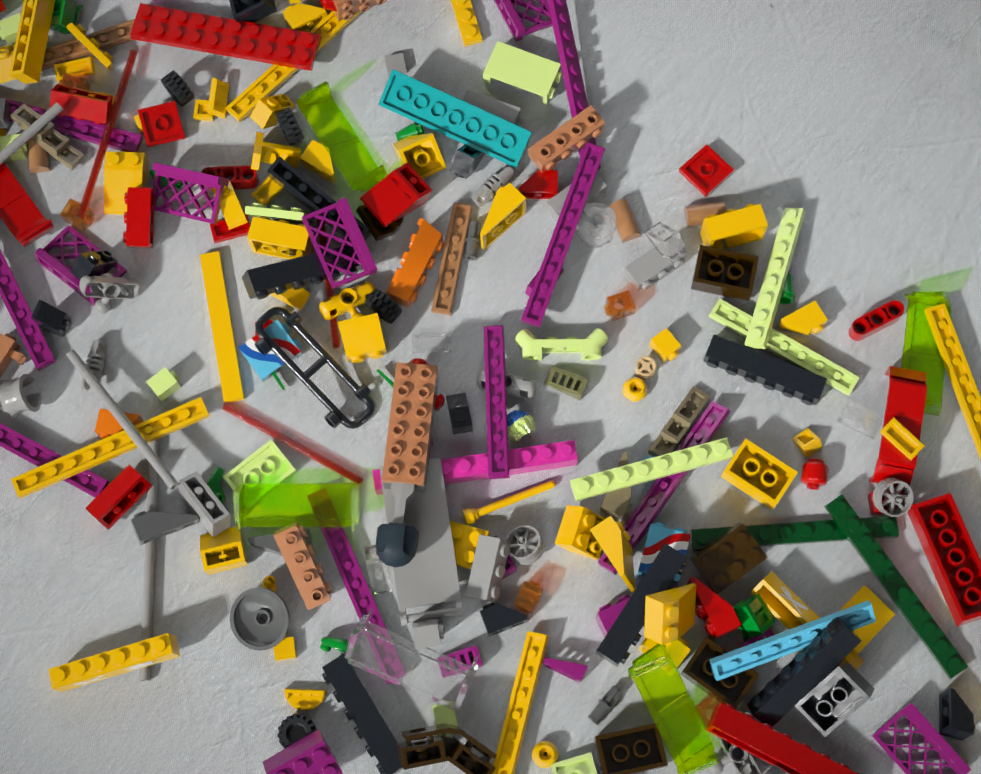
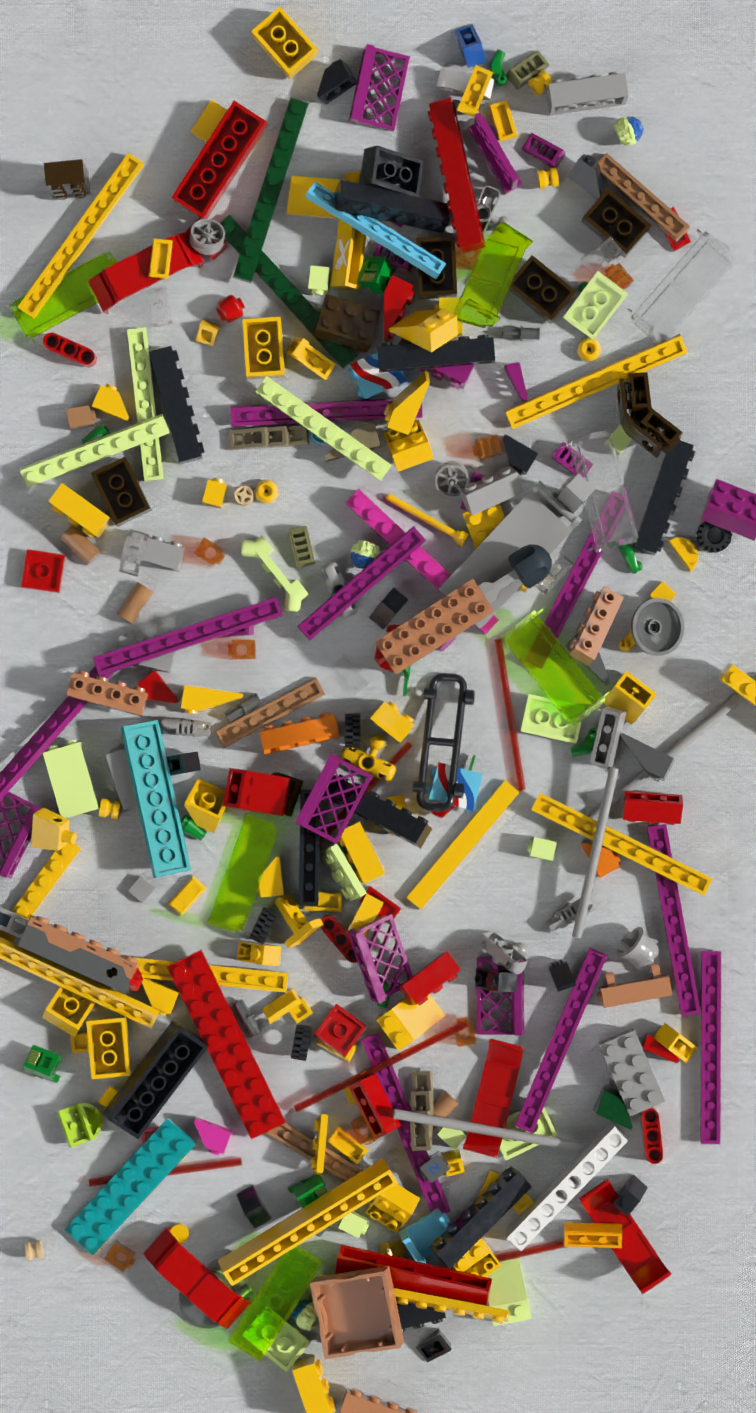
camera: 130 degrees left, 15 degrees up
none -> yellow torso [31,808,77,851]
none -> medium nougat brick [66,405,97,430]
none -> yellow wheel [99,798,121,820]
none -> yellow tile [167,876,207,917]
none -> clear orange brick [228,640,256,660]
none -> dark grey axle [233,999,262,1037]
none -> yellow bracket [284,337,336,380]
none -> yellowish green brick [308,266,330,296]

